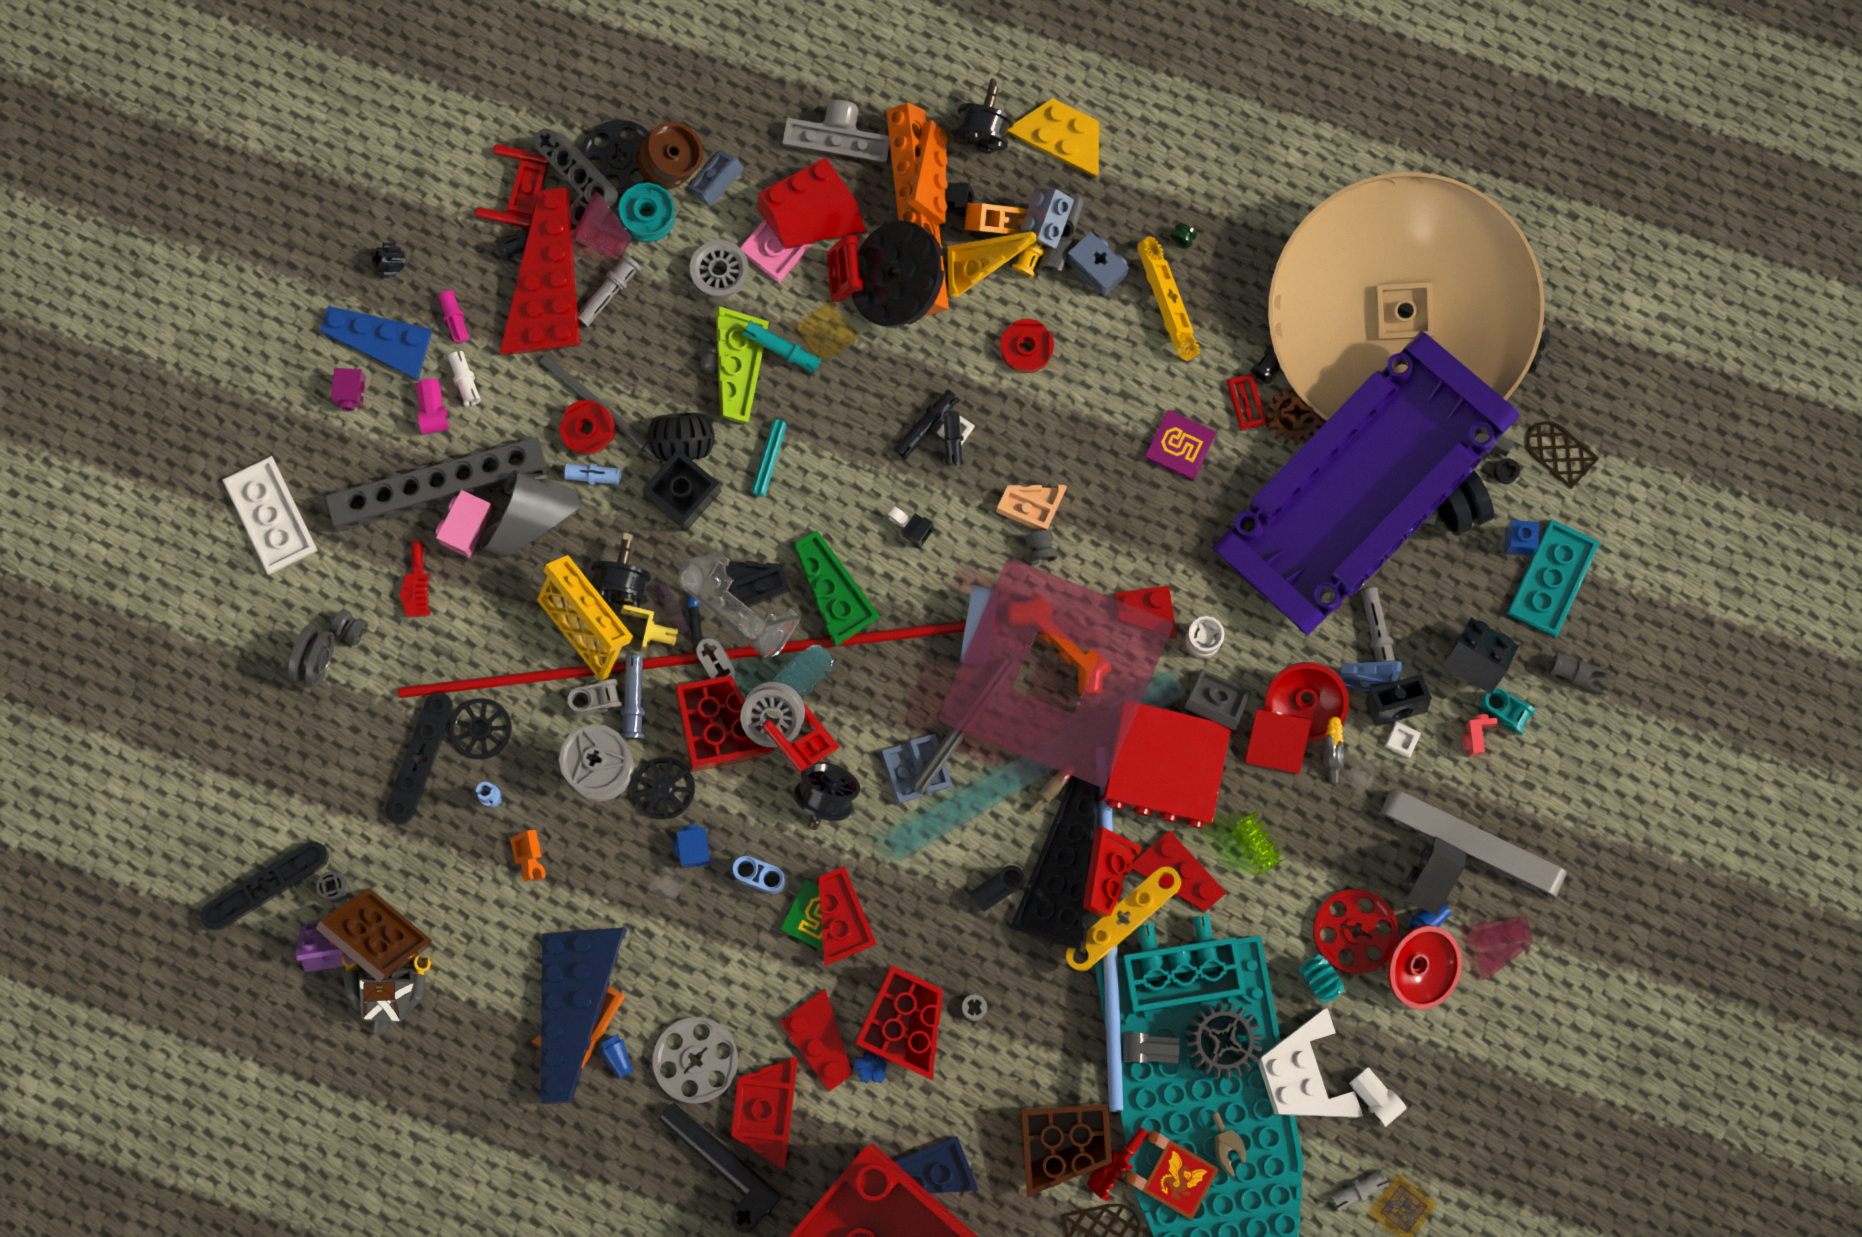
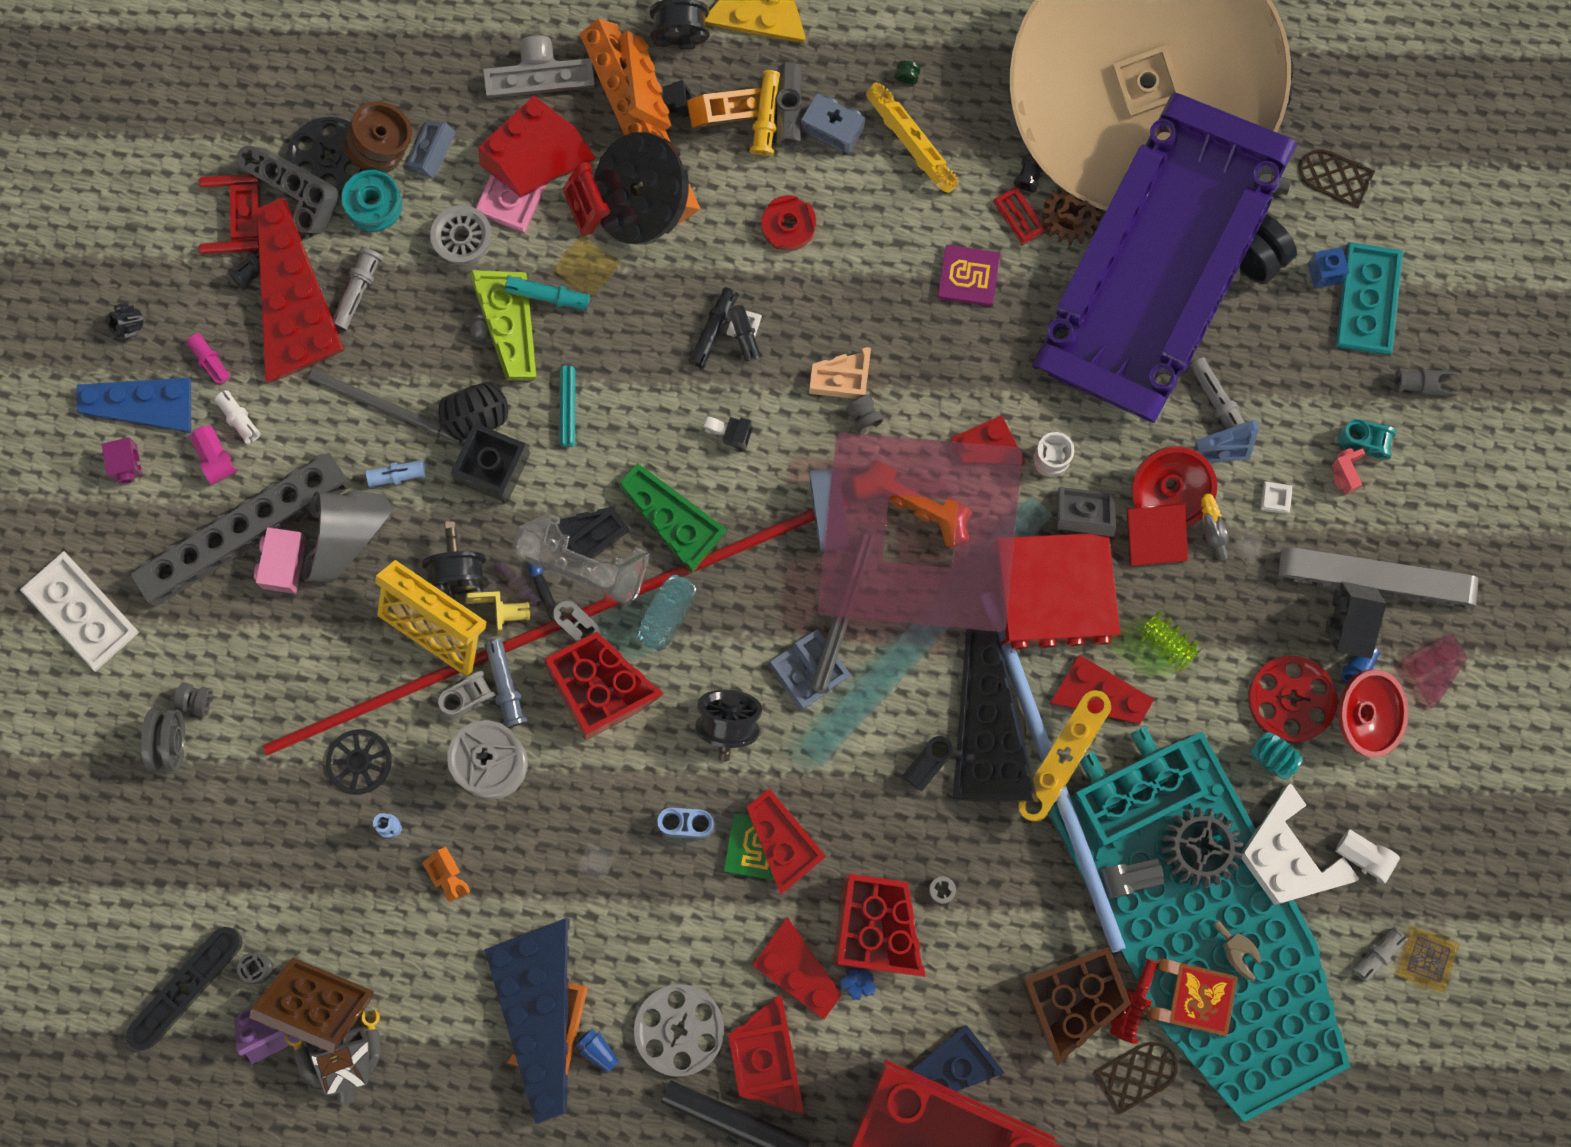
camera: 15 degrees left, 0 degrees up
black piece [386,692,454,825] -> none
red piece [400,541,431,618] -> none
red plate [559,400,615,455] -> none
clear pink wing [572,192,632,261] -> none
black wheel [632,757,695,820] -> none
blue brick [673,824,711,868] -> none
light grey wheel [740,682,805,747] -> none
red plate [762,703,840,773] -> none
yellow wing [947,231,1036,297] -> none
sand blue bracket [1019,188,1074,248] -> none
dark tan hand [1028,765,1075,815] -> none
red wing [1083,827,1142,917] -> none
black brick [1365,674,1432,727] -> none
black brick [1443,617,1519,694] -> none
black bush [1494,458,1520,484] -> none

